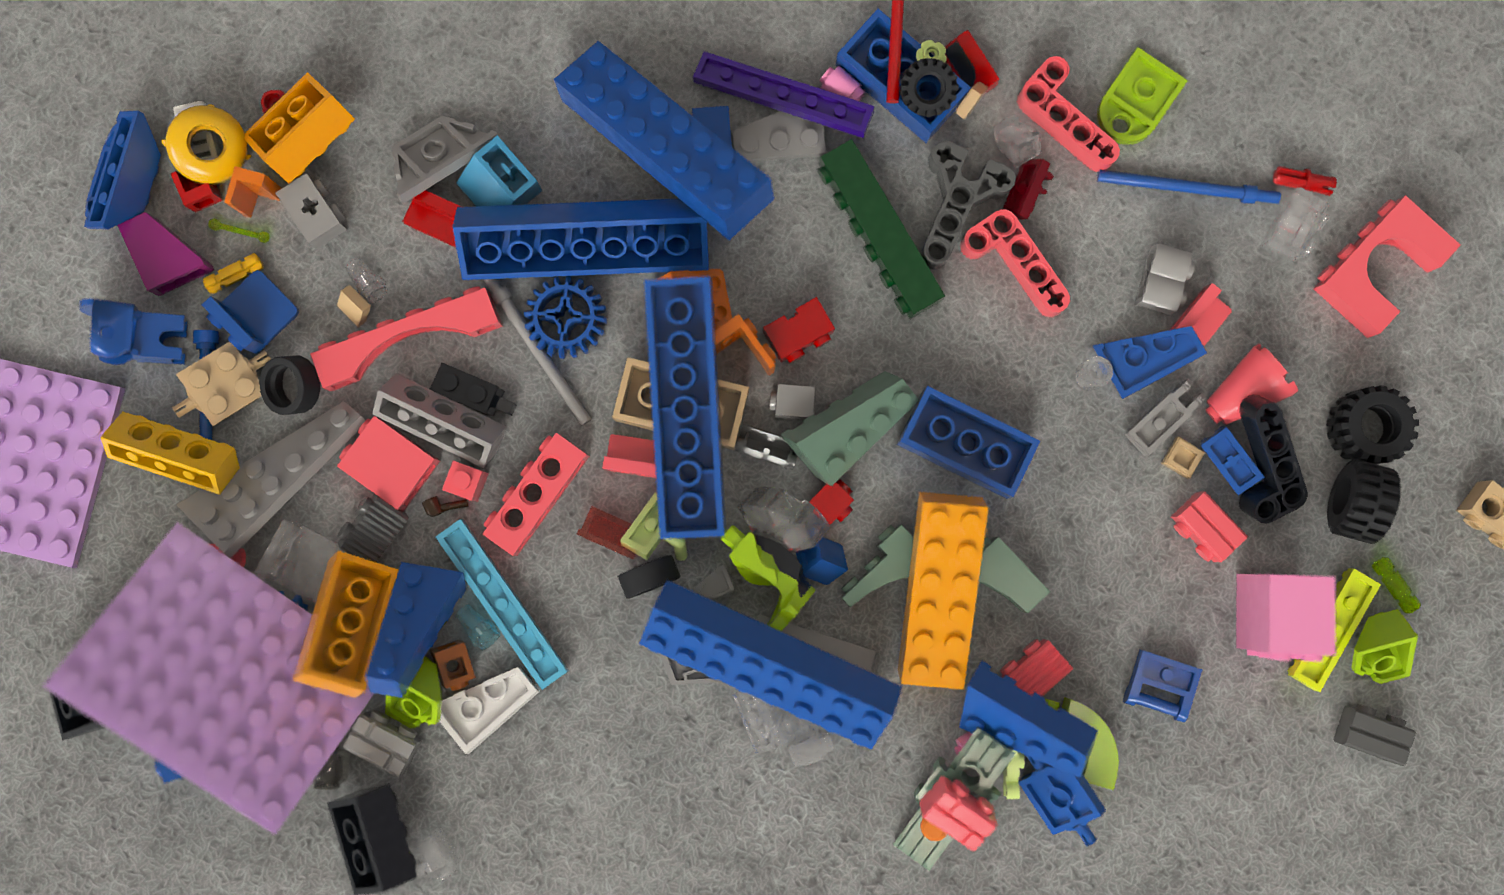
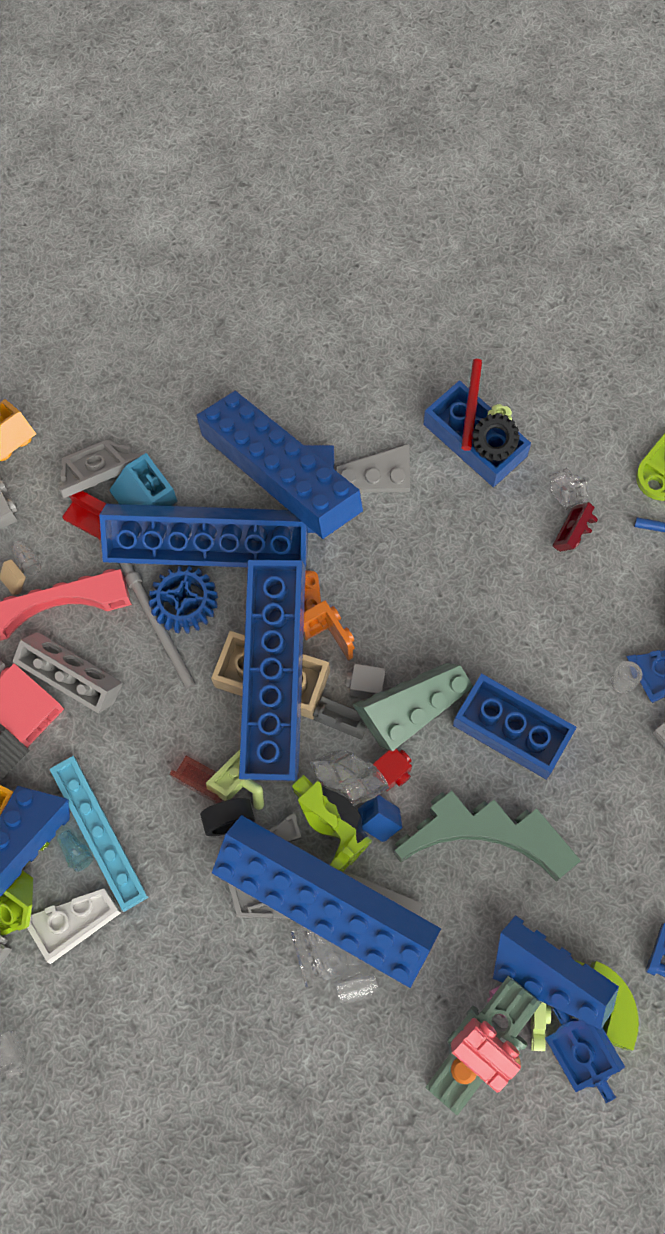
camera: 15 degrees right, 15 degrees down
dark brown hand [422,496,468,517] -> none
black hinge [430,362,517,416] -> none
dark orange brick [430,639,476,691] -> none
coral brick [442,461,489,502] -> none
coral brick [483,433,590,556] -> none
coral panel [602,434,656,478] -> none
dark purple plate [693,51,875,138] -> none
red brick [763,297,835,364] -> none
dark green brick [817,139,945,319] -> none
bright pink brick [820,66,865,101] -> none
light orange brick [898,492,988,690] -> none
dark grey beam [921,141,1016,269] -> none
red slope [945,30,999,94] -> none
tan tile [956,82,988,119] -> none
coral beam [960,209,1070,317] -> none
coral brick [1000,639,1073,697] -> none
coral beam [1017,56,1120,172] -> none

